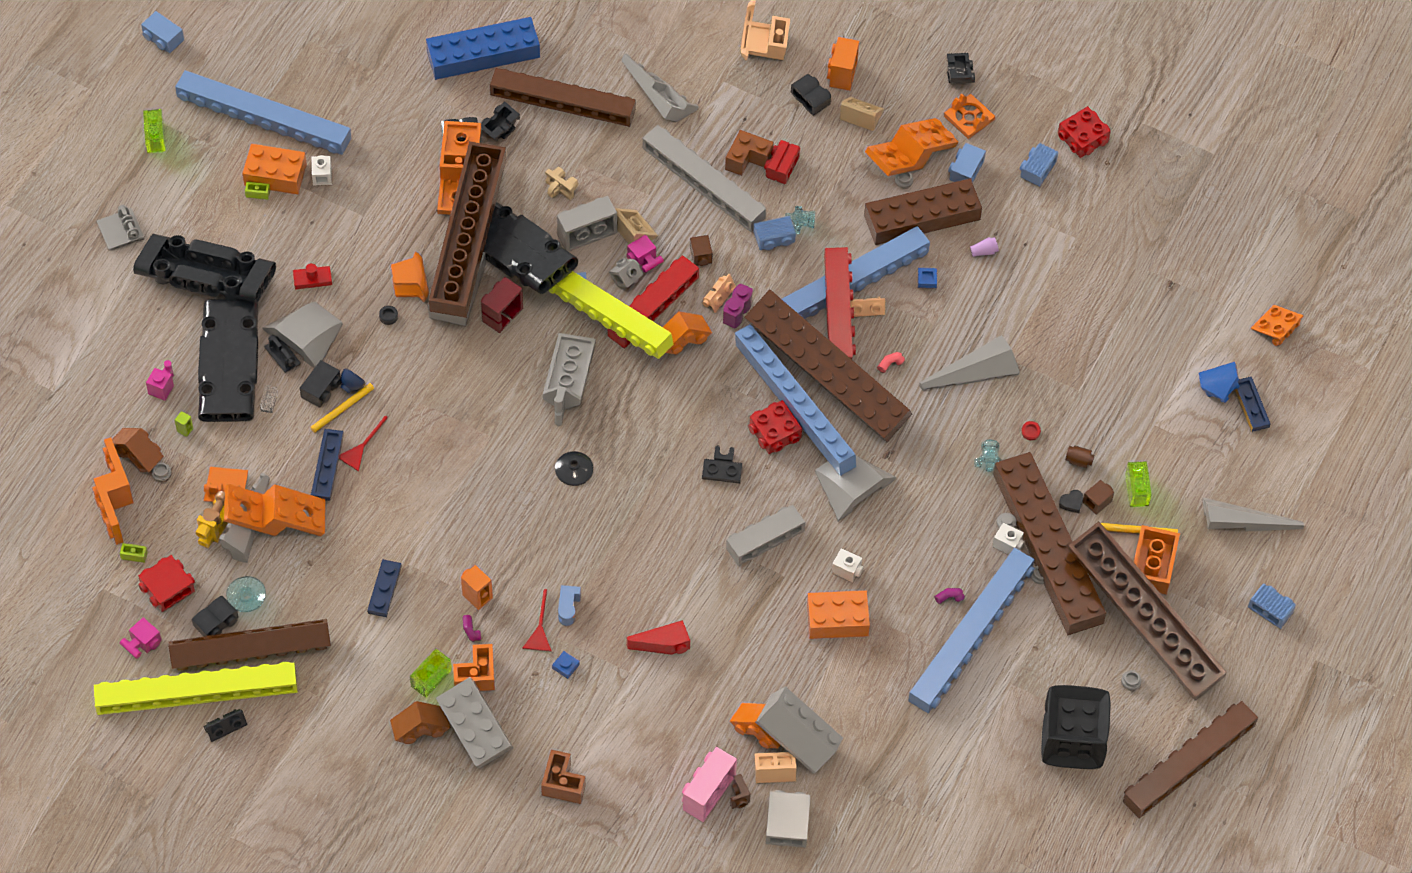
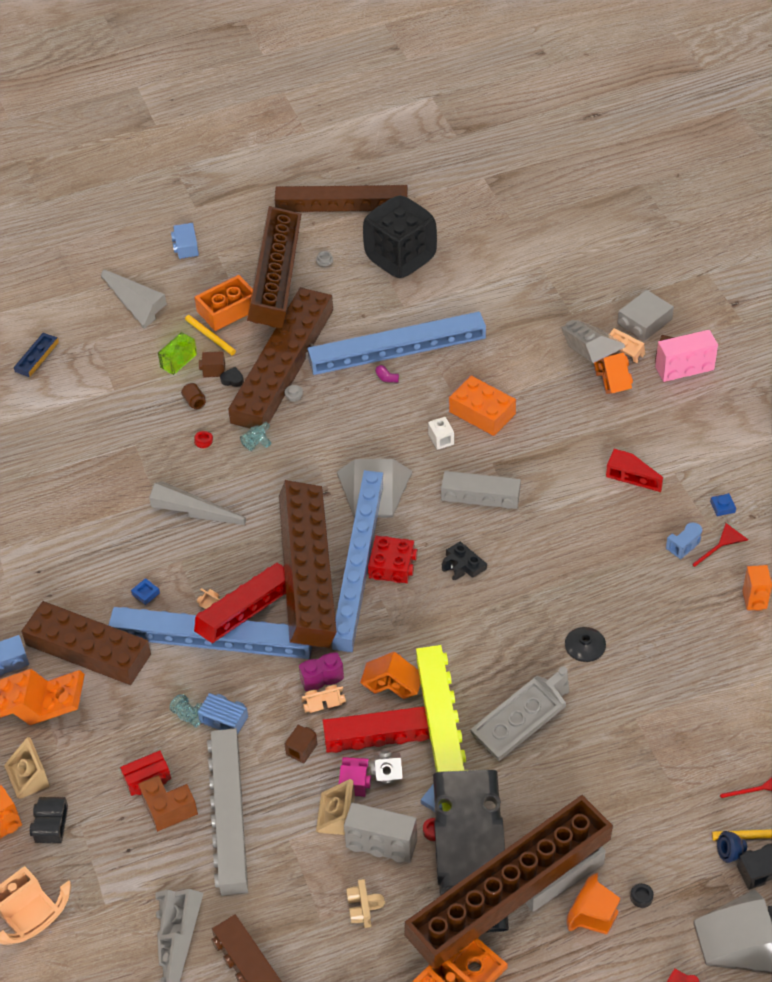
camera: 135 degrees left, 10 degrees down
dark red piece [481,277,523,333] -> none
coral arm [877,352,905,373] -> none
lavender cone [970,237,999,257] -> none
white brick [993,523,1025,554] -> none
blue slope [1199,361,1240,403] -> none

